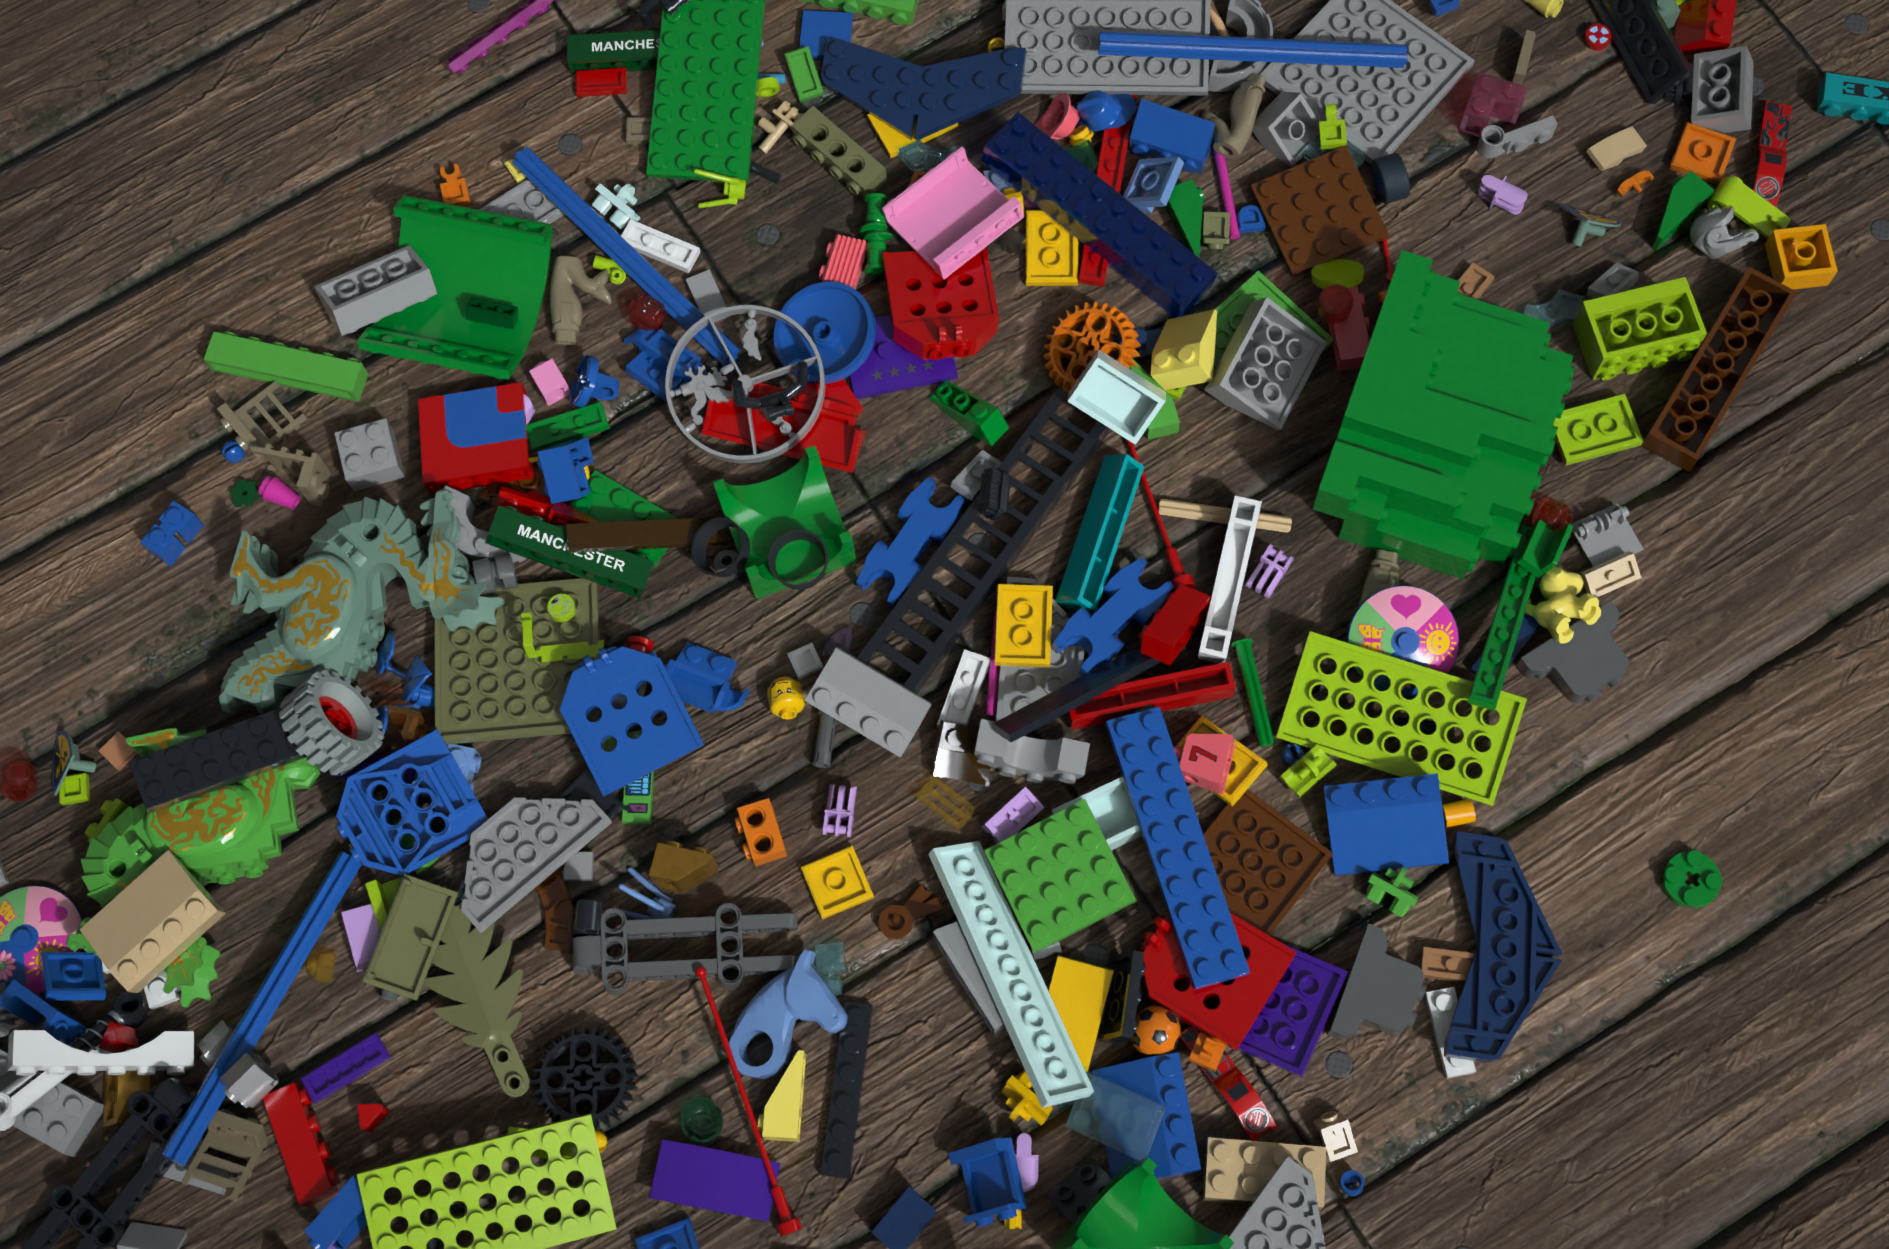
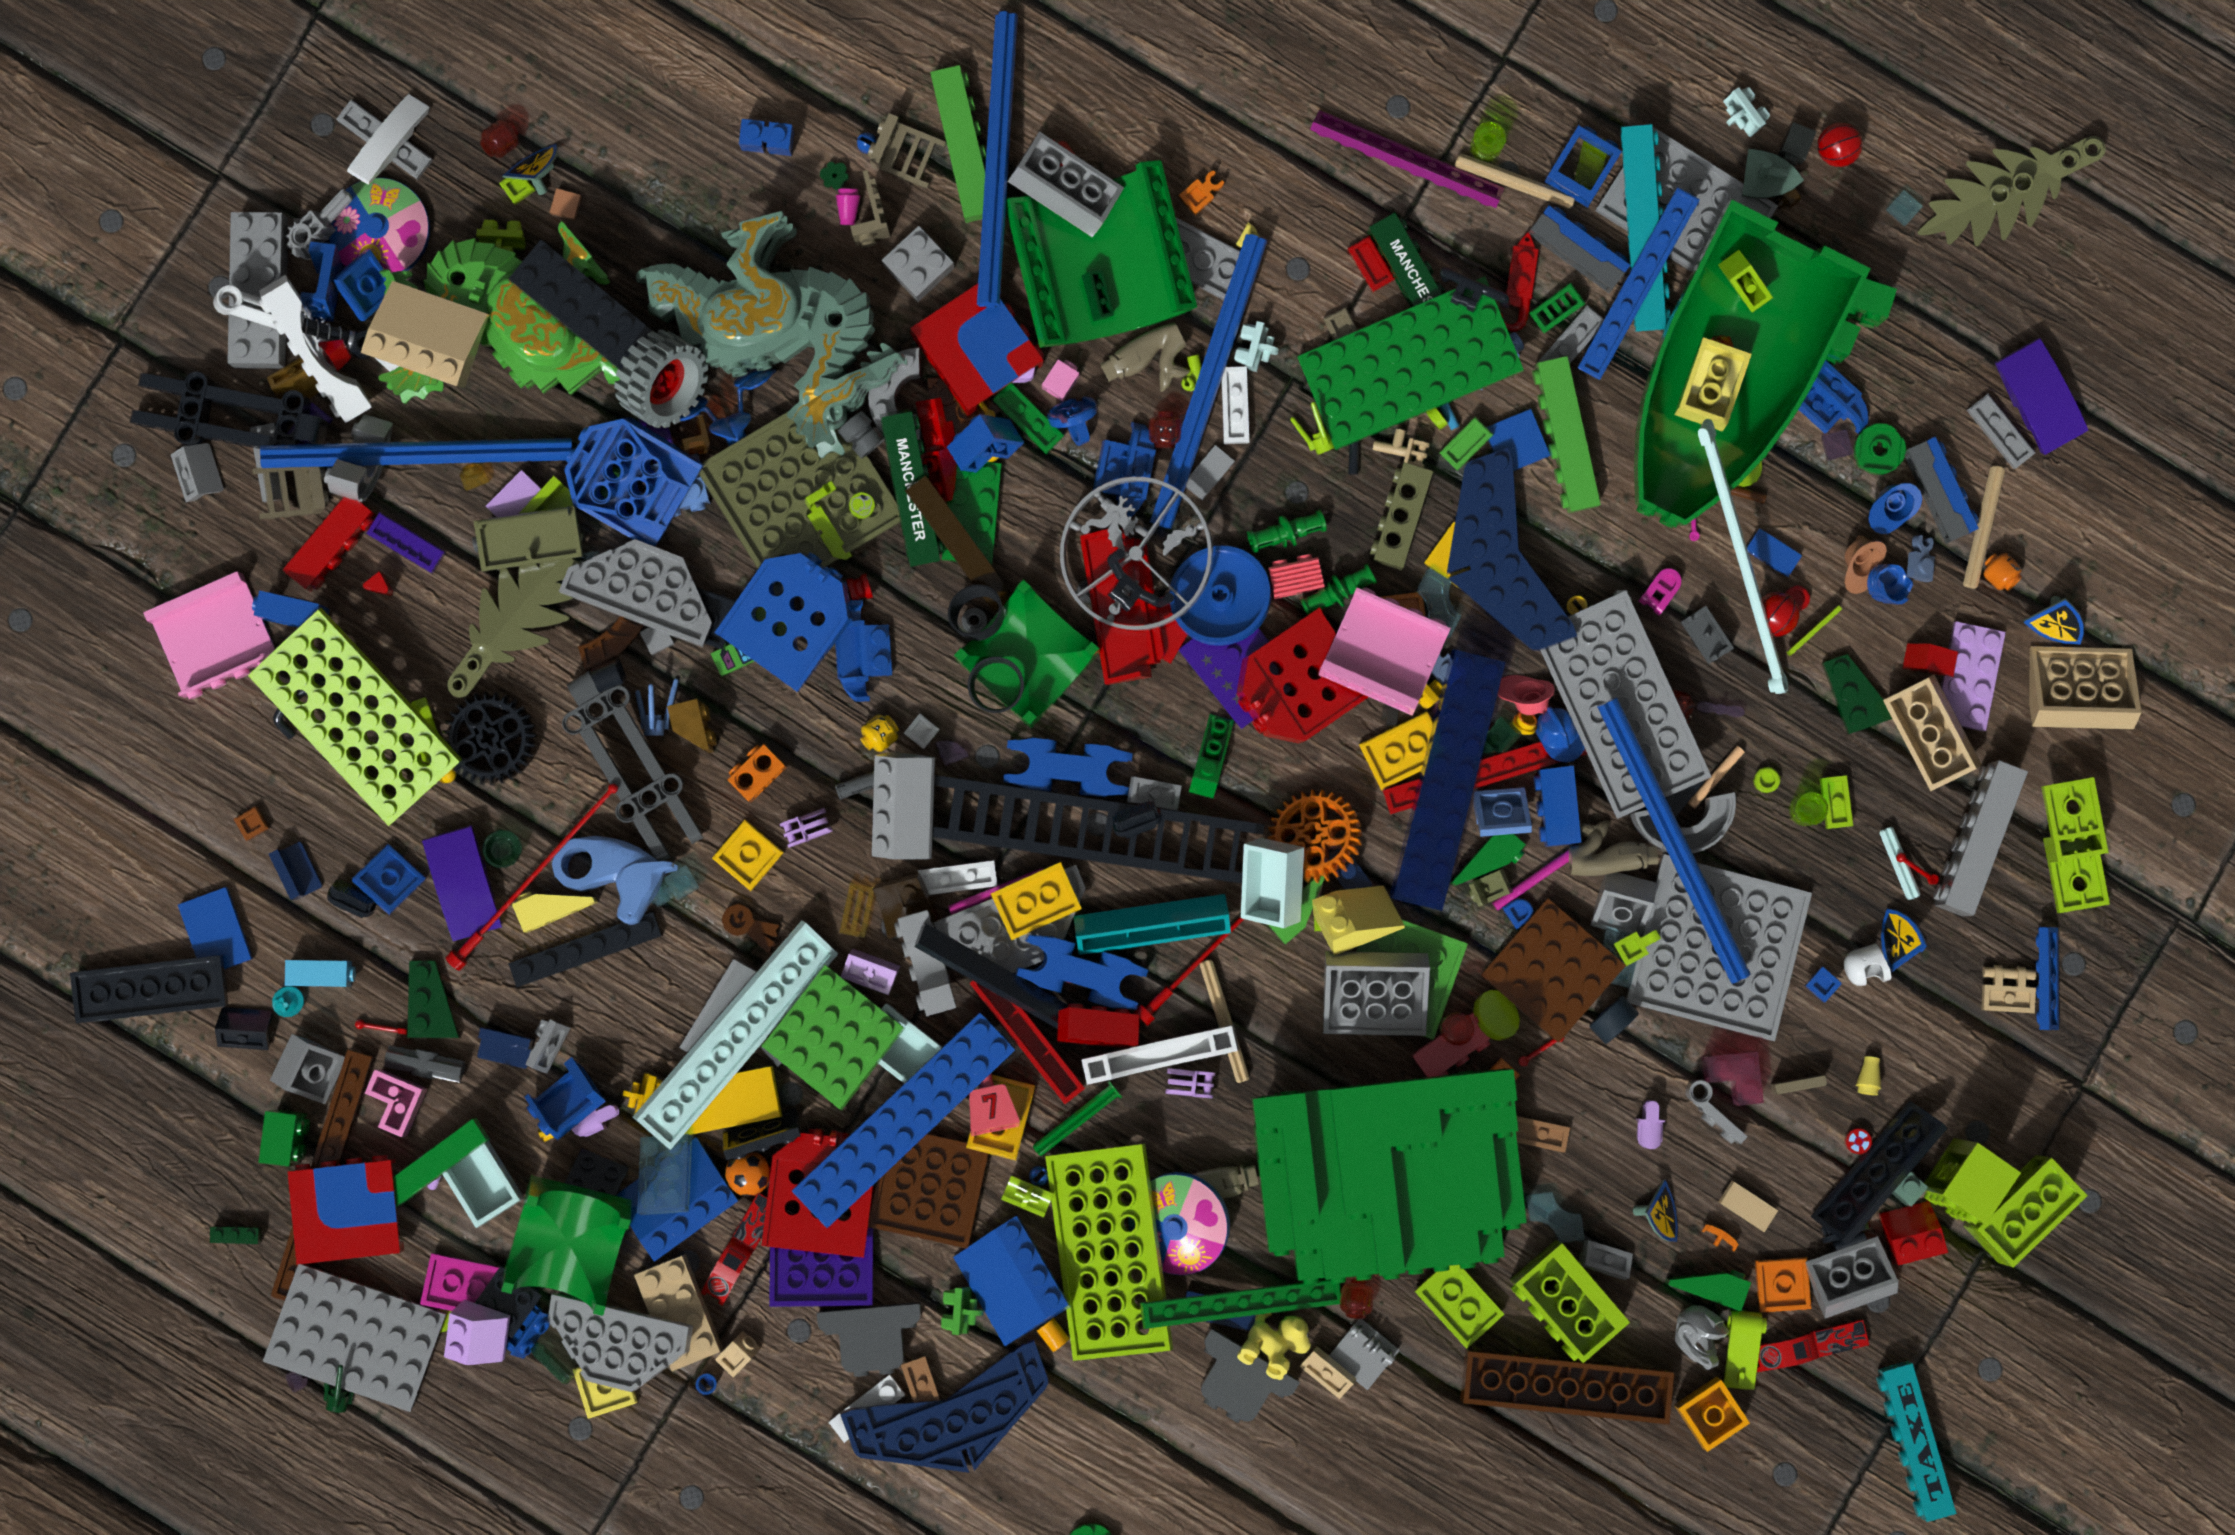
camera: 55 degrees right, 15 degrees up
orange tile [1189,1032,1226,1072] -> none
green panel [1516,519,1574,578] -> none
none -> light grey hinge [526,1019,571,1074]
none -> blue axle [977,11,1018,308]
none -> green piece [1247,510,1327,553]

